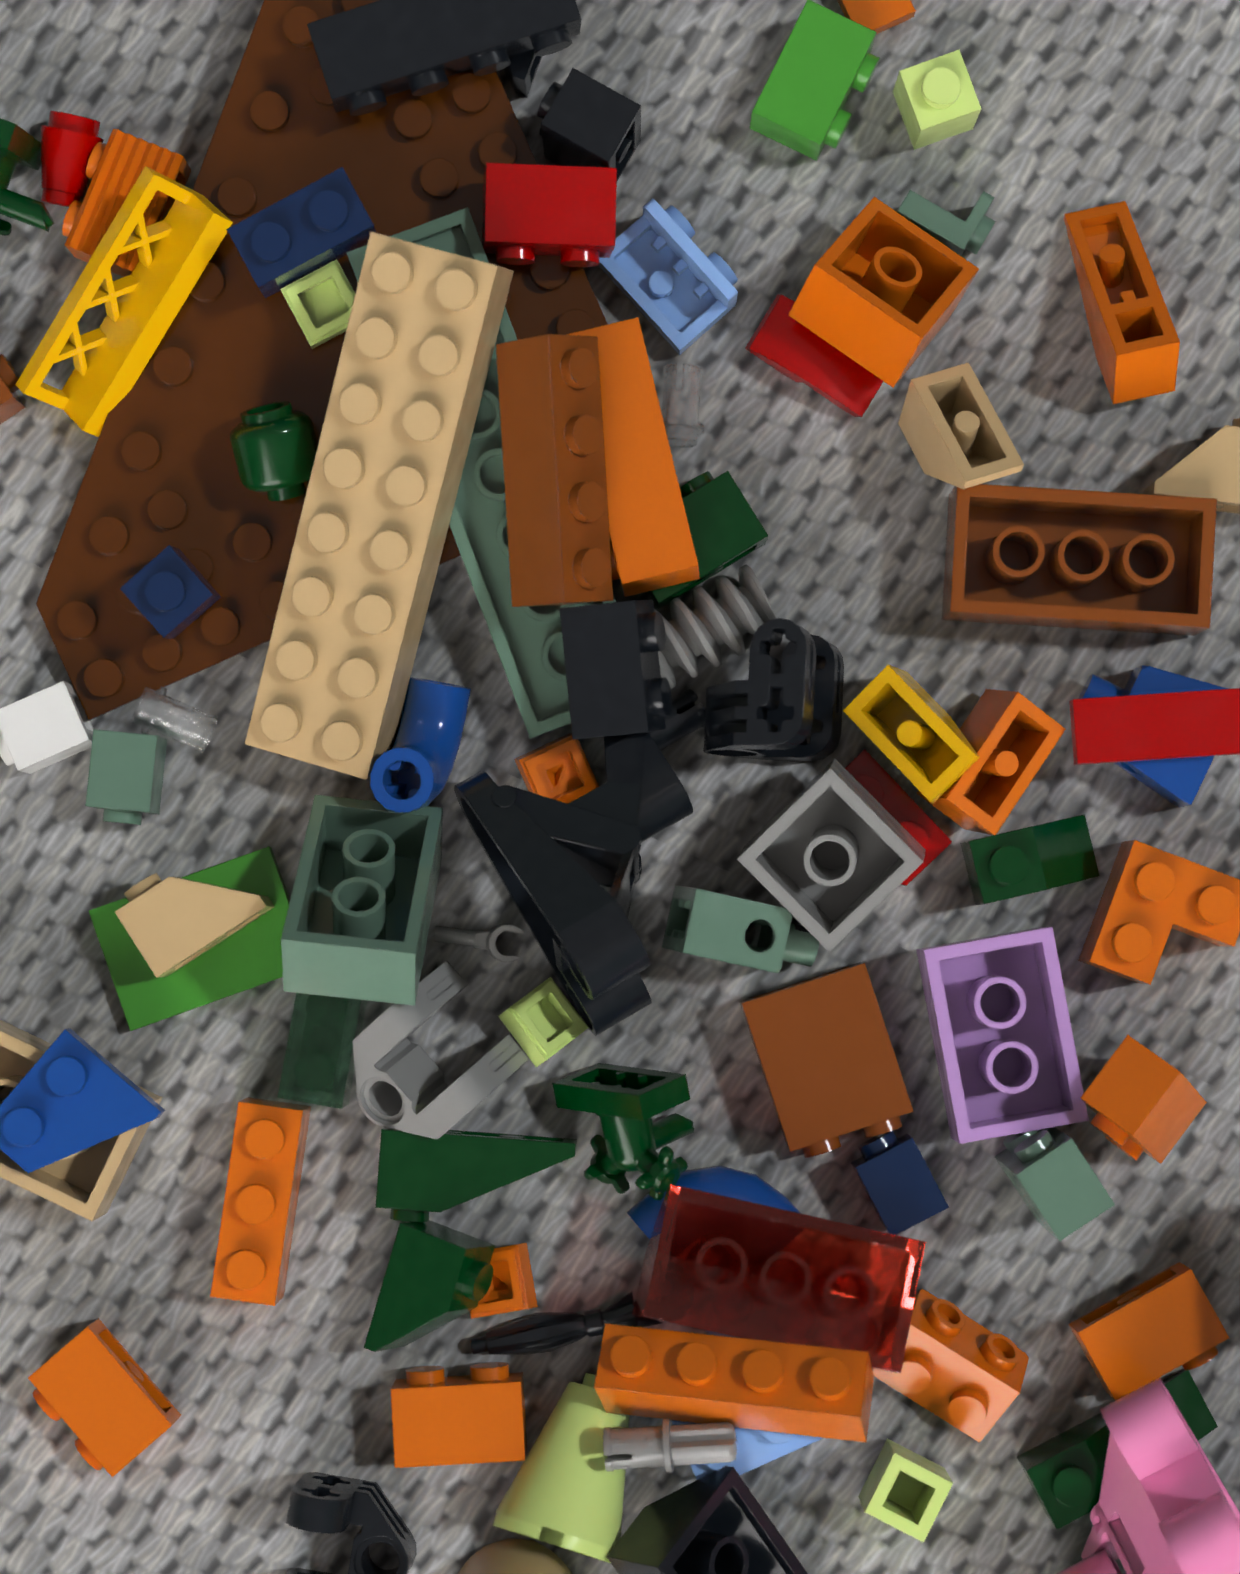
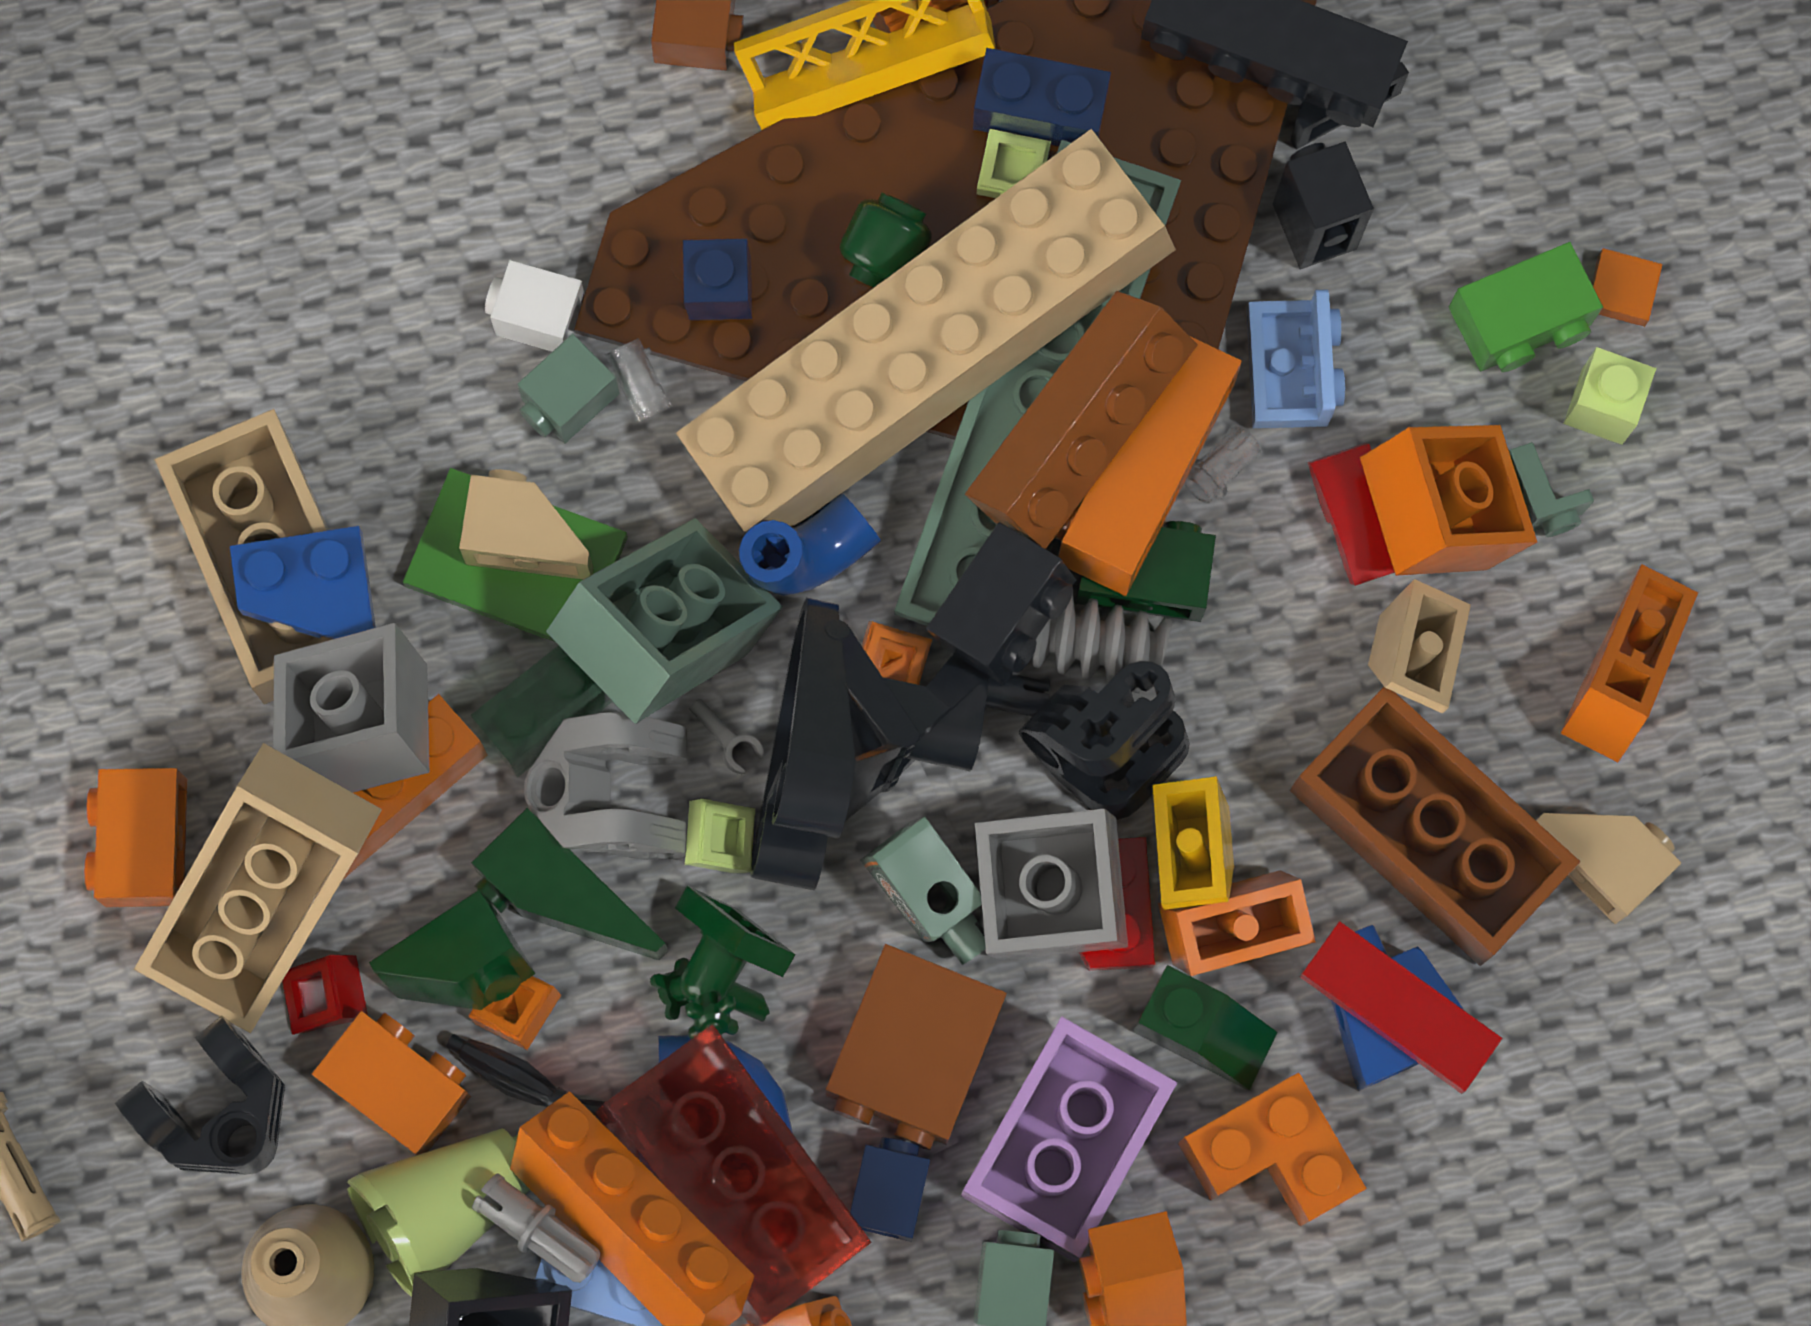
camera: 30 degrees right, 10 degrees down
red brick [482,163,617,267] -> none
none -> tan brick [134,743,382,1034]
none -> light grey brick [273,623,430,793]
none -> red slope [282,955,368,1035]

